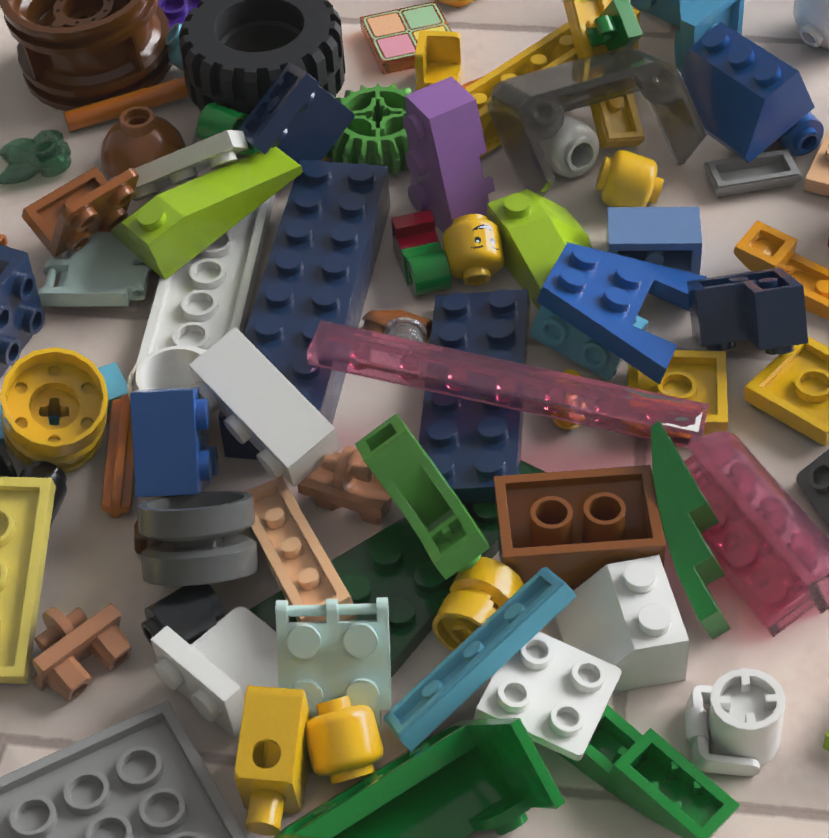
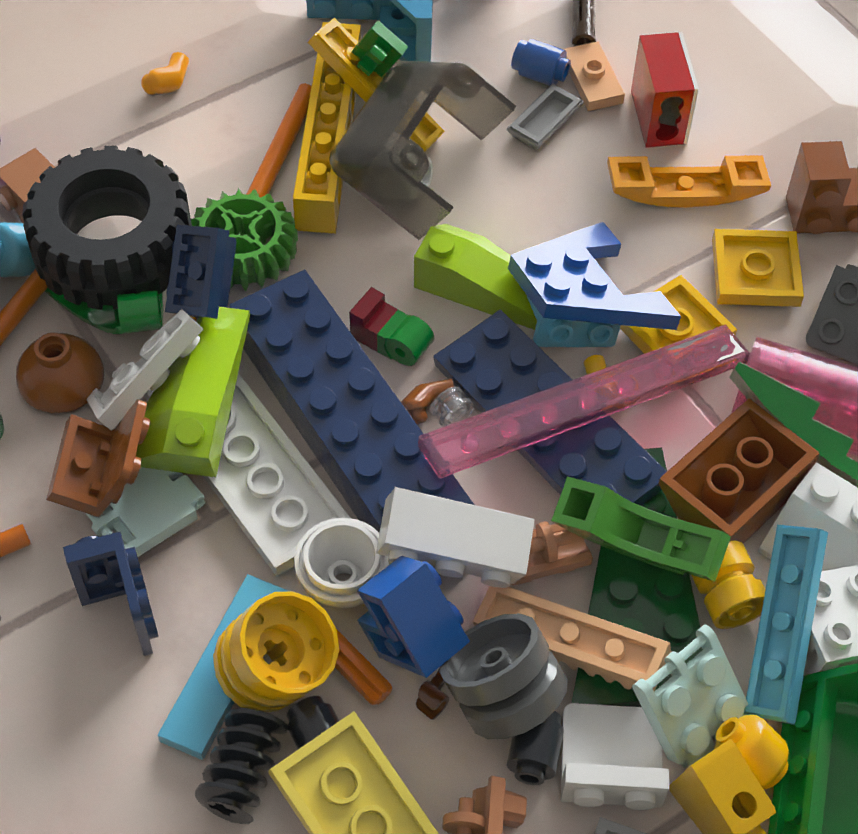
camera: 45 degrees left, 10 degrees up
tile [360,1,452,74] -> none
medium lavender wedge [403,76,495,234] -> none
yellow panel [415,30,462,91] -> none
yellow head [442,214,505,286] -> none
yellow head [595,150,664,207] -> none
medium blue brick [606,207,702,275] -> none
blue slope [671,22,815,163] -> none
dark blue brick [687,267,808,355] -> none

